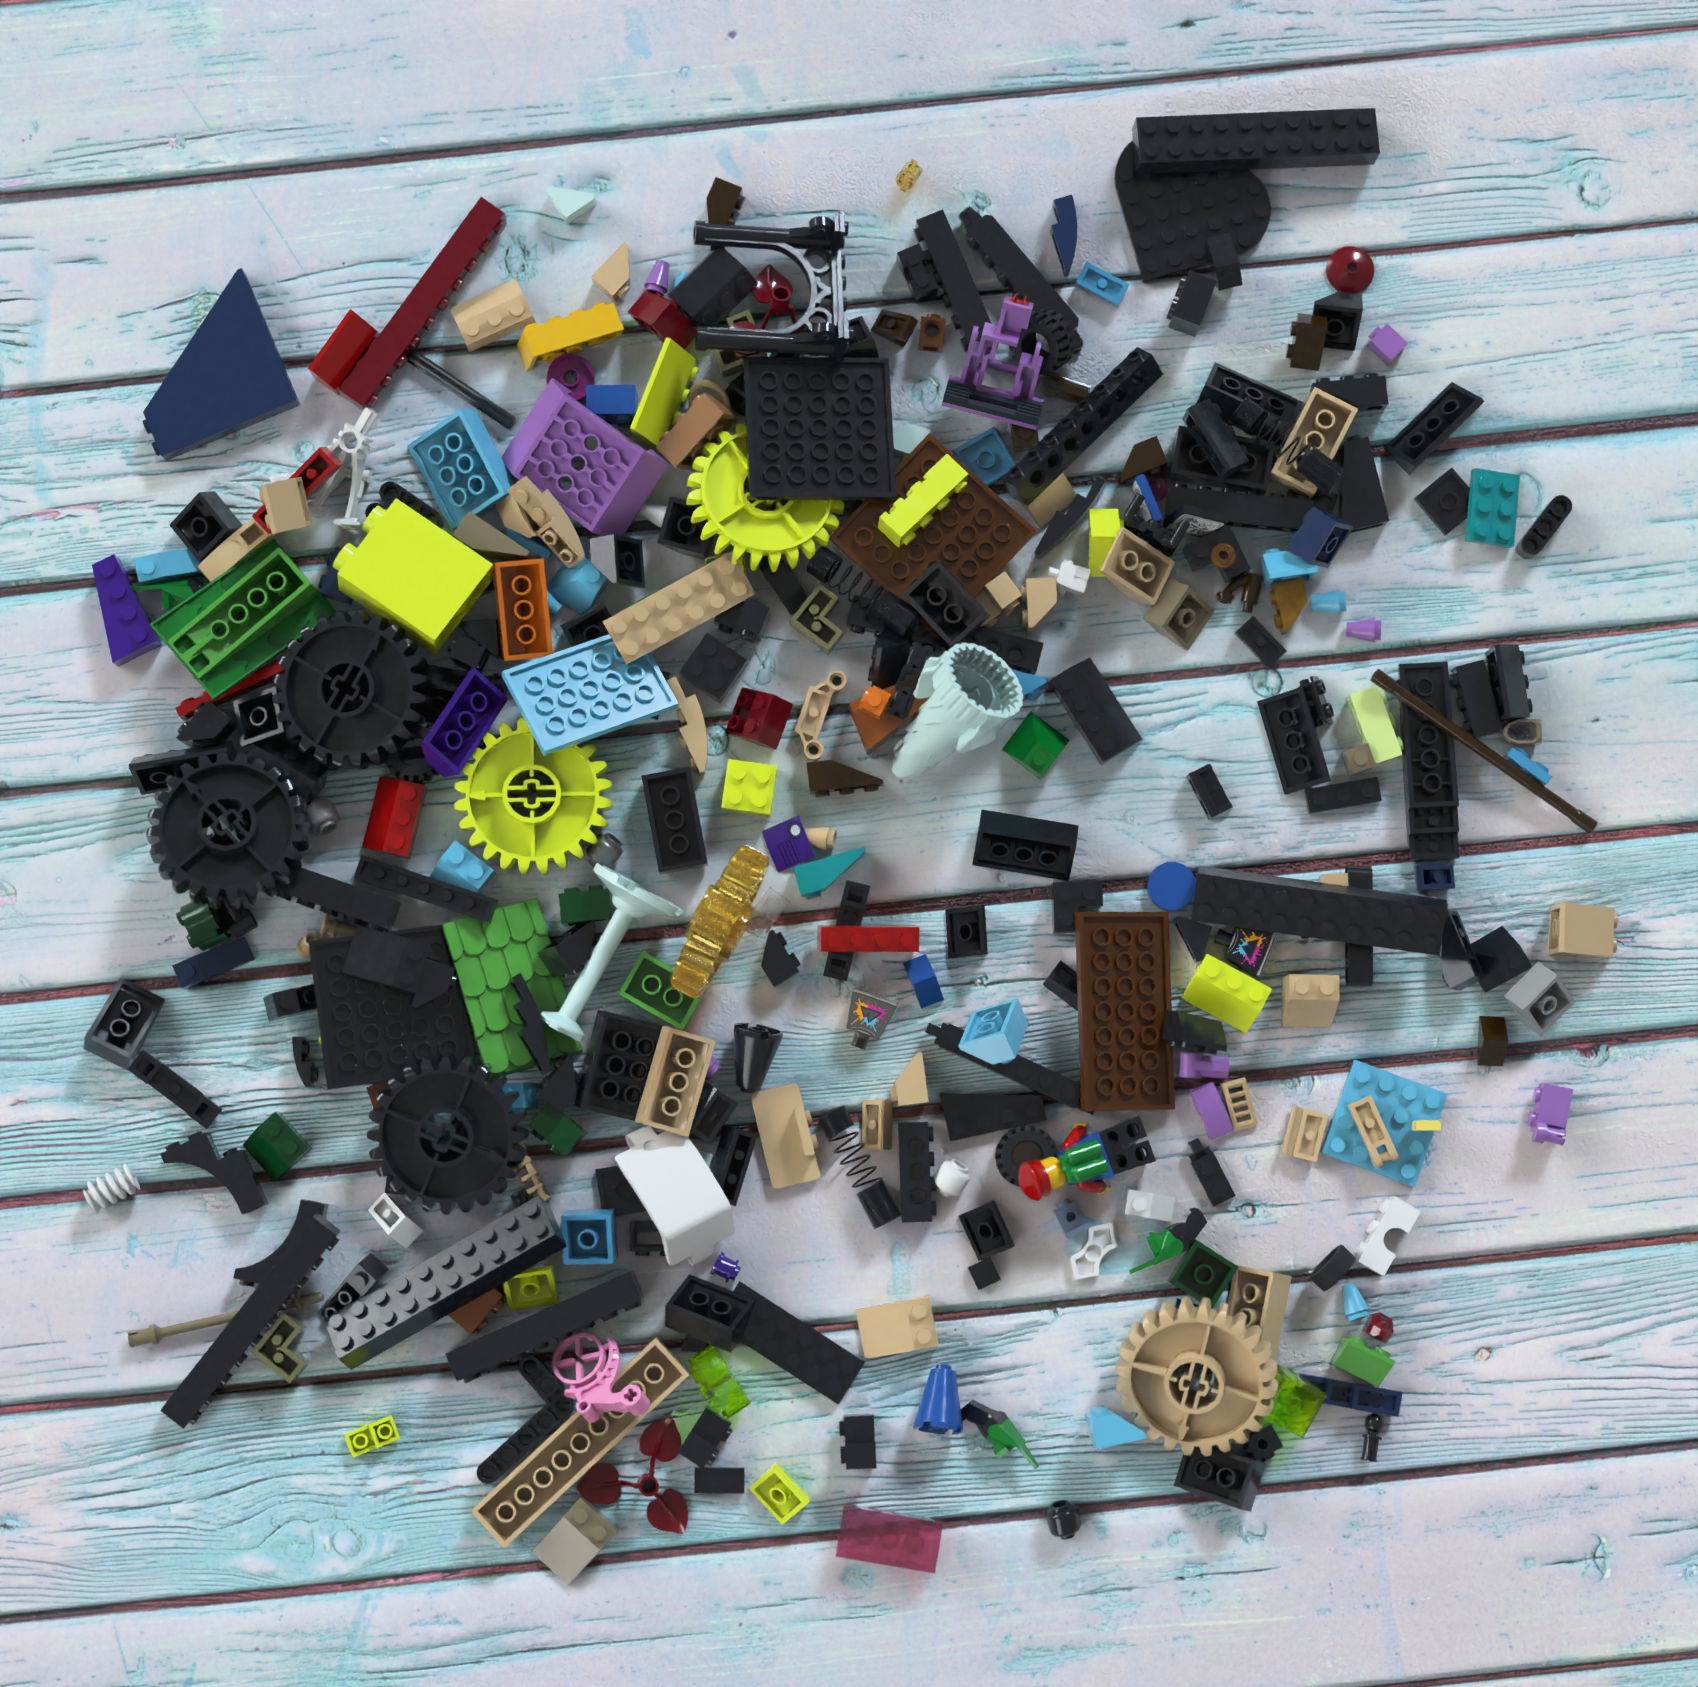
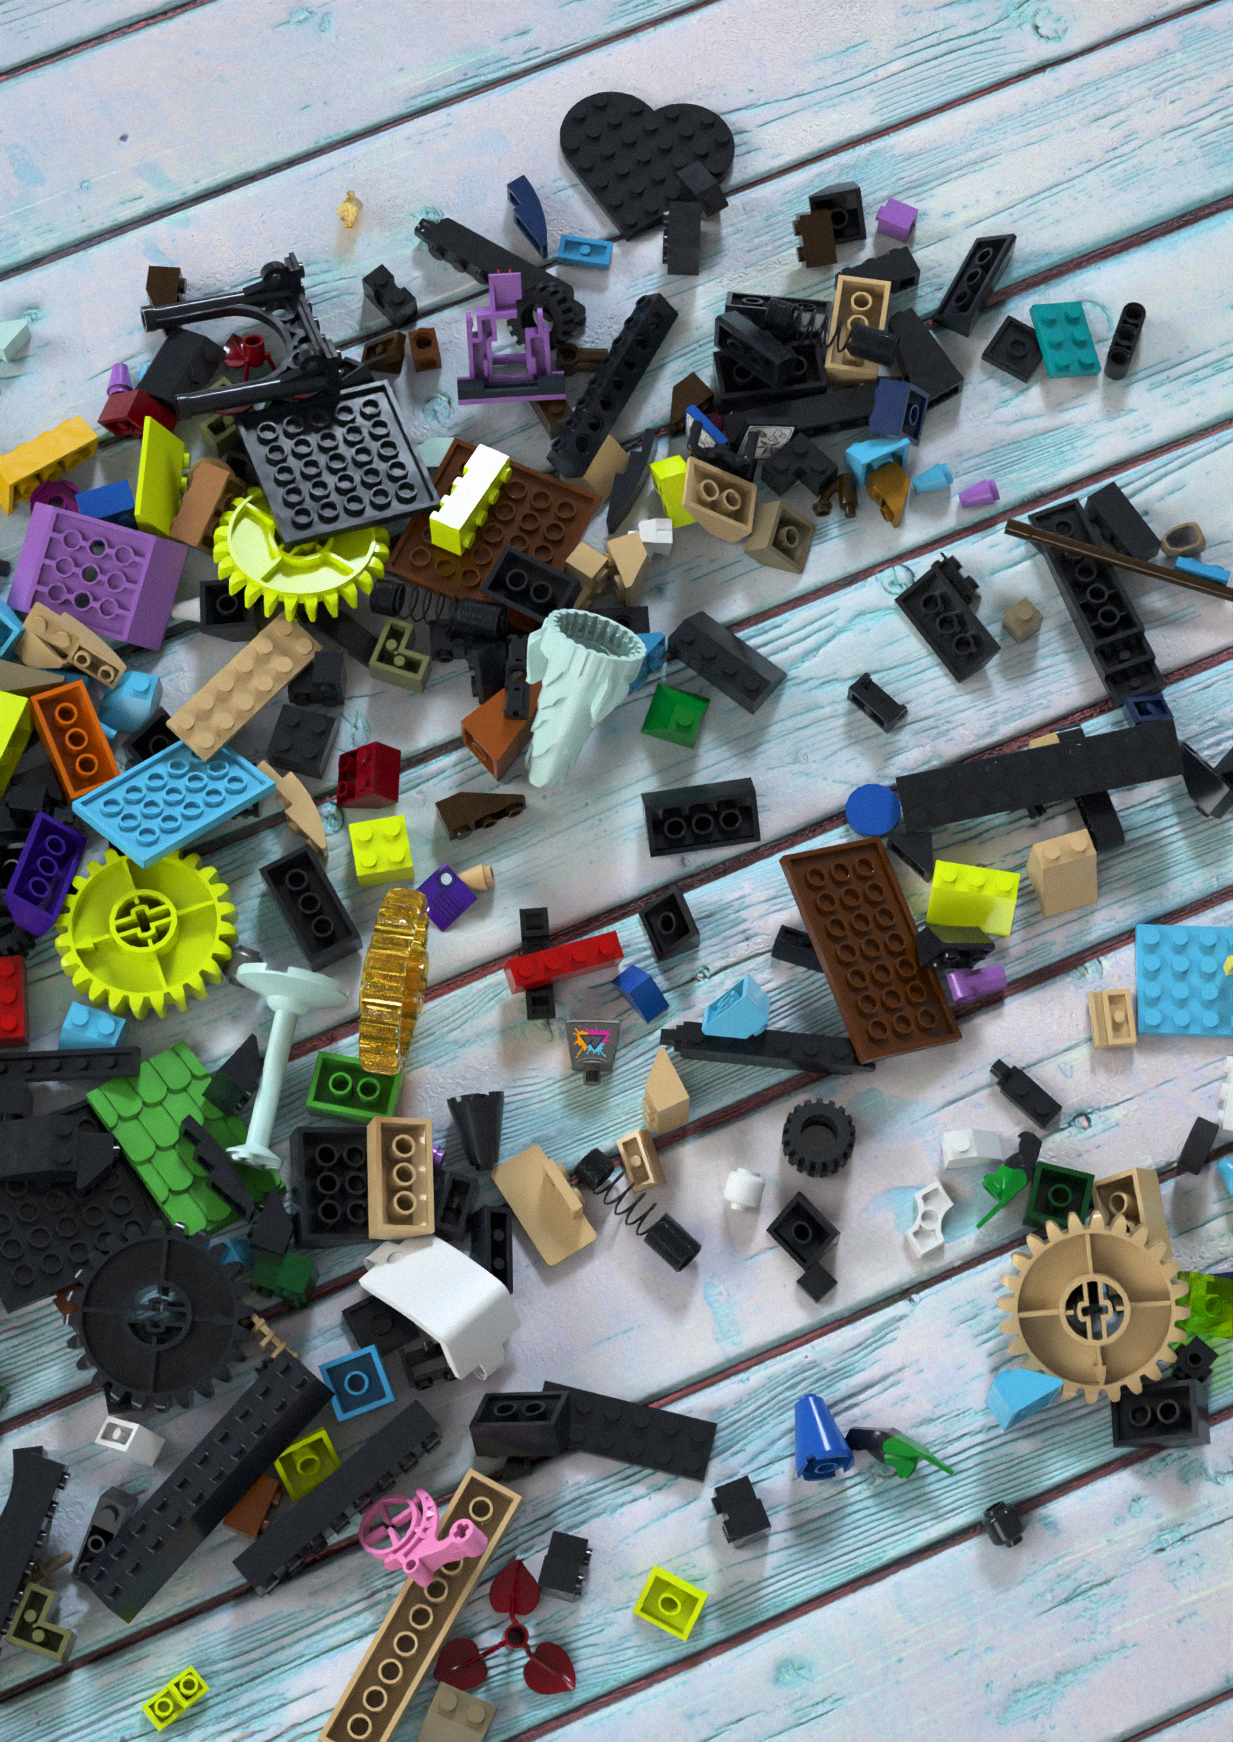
camera: 15 degrees left, 15 degrees down
black beam [477,1354,576,1484] -> none
dark green brick [558,885,612,927] -> none
black slope [589,534,645,589] -> none
tan slope [591,242,631,302] -> none
clear neon green brick [688,1345,751,1420] -> none
black tile [694,1467,745,1493] -> none
dark purple brick [710,1252,741,1283] -> none
clear slope [742,887,790,943] -> none
black slope [761,930,801,988] -> none
teal slope [793,847,865,900] -> none
tan plate [794,670,847,760] -> none
clear pink brick [836,1503,943,1573] -> none
tan slope [855,1295,939,1359] -> none
orange brick [857,685,891,720] -> none
black brick [898,1122,936,1223] -> none
black brick [913,209,999,352] -> none
black wing [939,1093,1047,1141] -> none
dark azure tile [952,426,1017,487] -> none
piece [1018,1115,1156,1201] -> none
black brick [1051,881,1103,934] -> none
sand blue brick [1053,1198,1090,1238] -> none
black brick [1132,108,1380,174] -> none
medium lavender slope [1190,1082,1234,1140] -> none
clear orange plate [1211,543,1236,568] -> none
black torso [1214,927,1277,978] -> none
tan slope [1220,1077,1258,1131] -> none
black plate [1235,616,1287,669] -> none
black plate [1304,777,1382,814] -> none
dark red dish [1326,246,1374,293] -> none
yellowish green brick [1347,686,1404,765] -> none
tan plate [1347,1095,1399,1169] -> none
black slope [1485,644,1533,723] -> none

